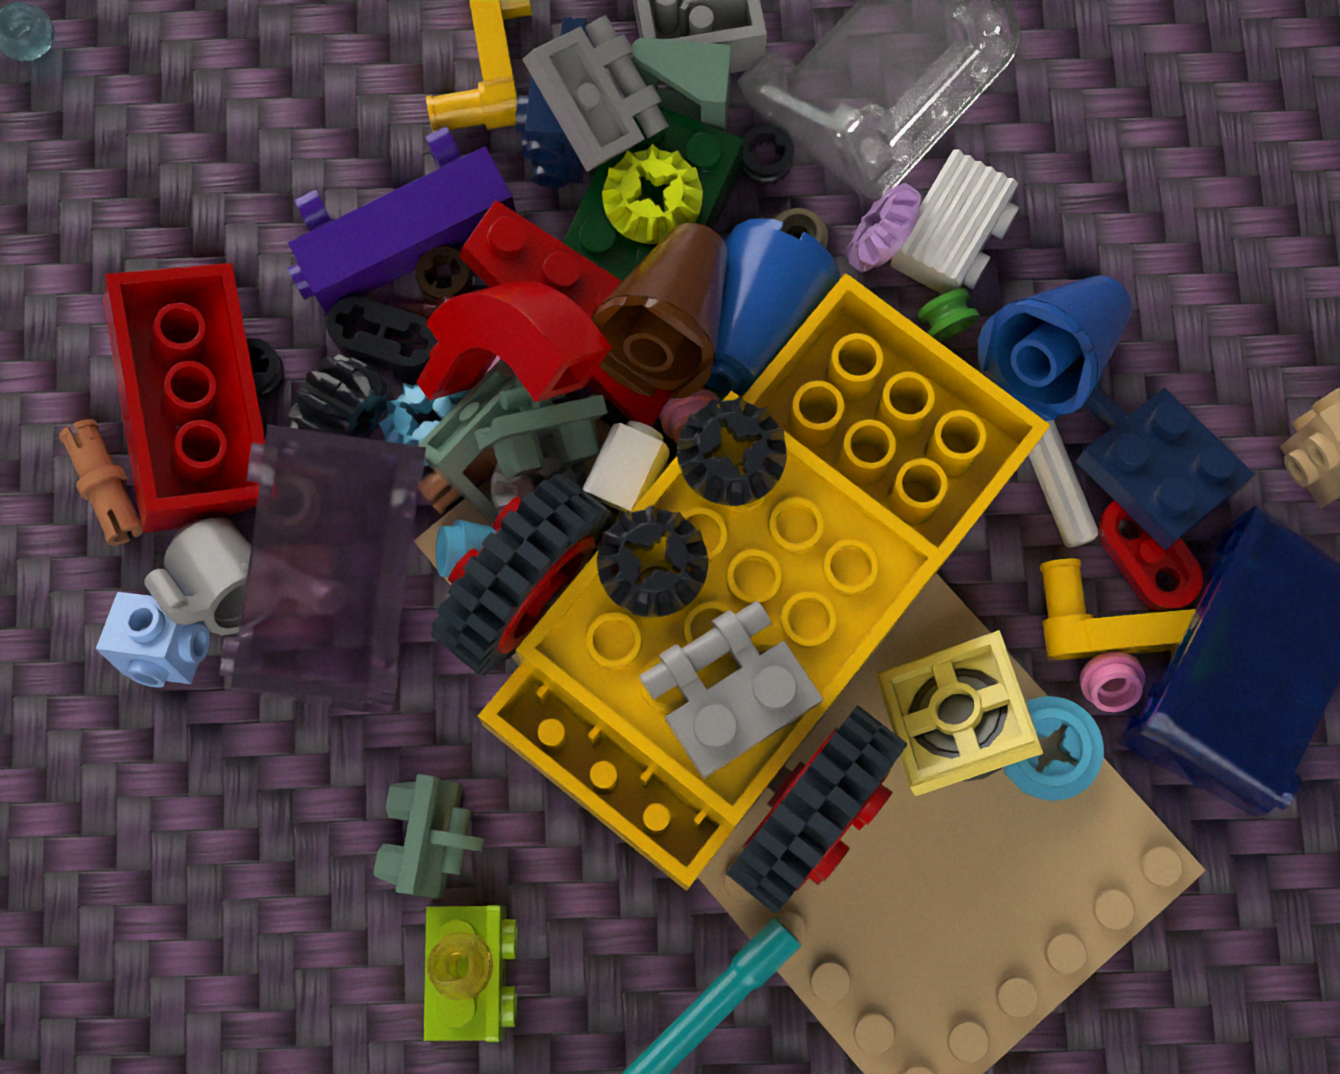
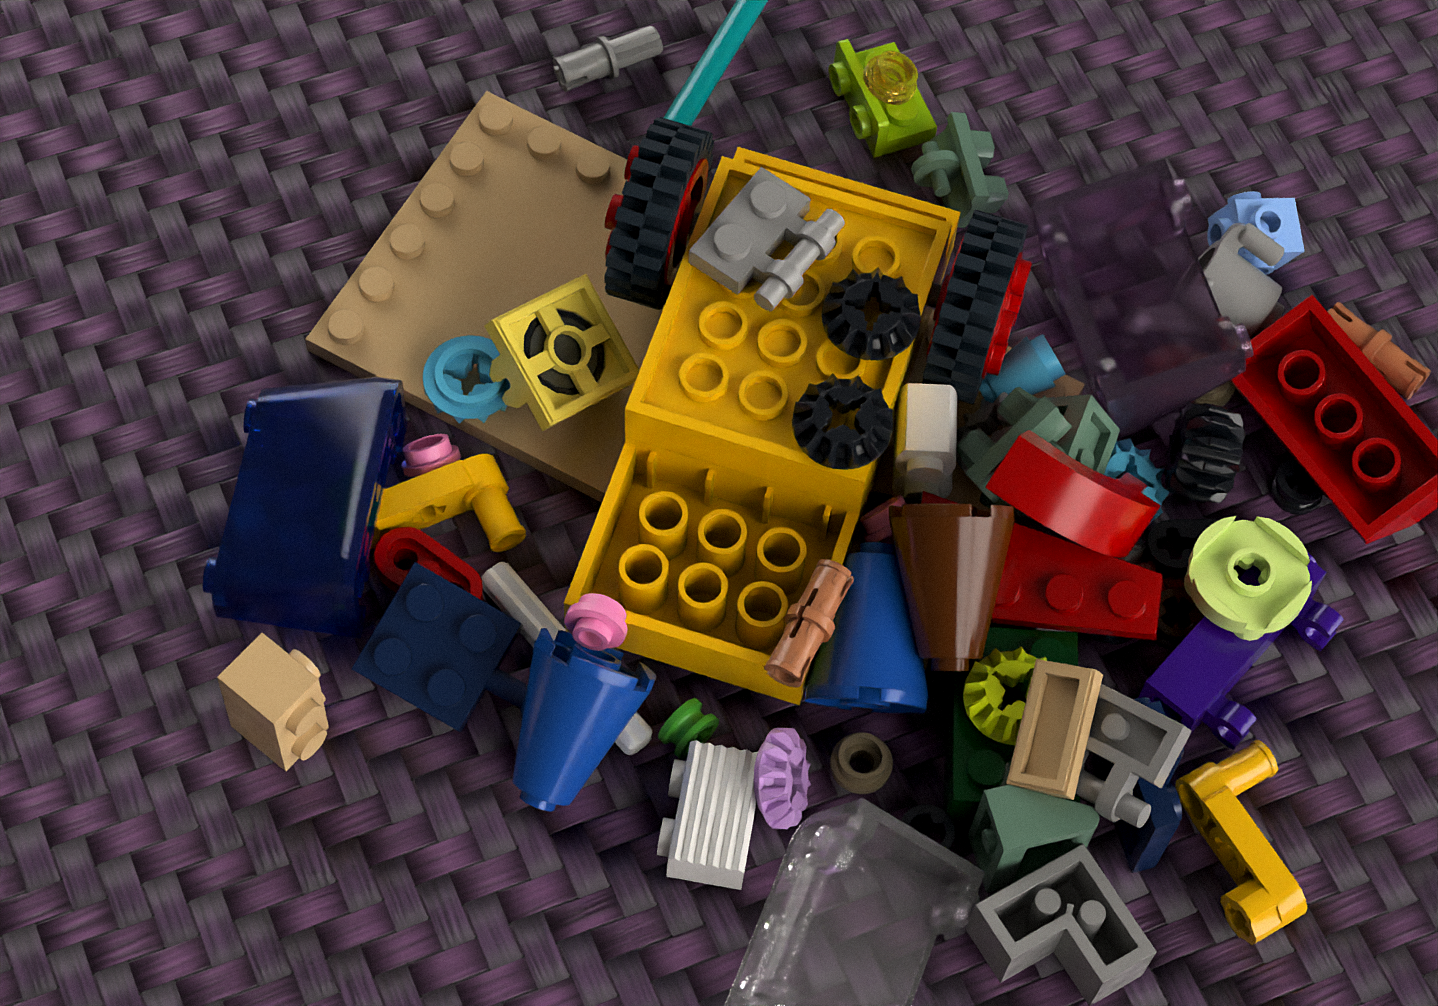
camera: 150 degrees right, 15 degrees down
none -> bright pink plate [564,593,628,651]
none -> nougat pin [764,559,854,688]
none -> tan tile [1006,659,1103,800]
none -> yellowish green plate [1184,516,1312,641]

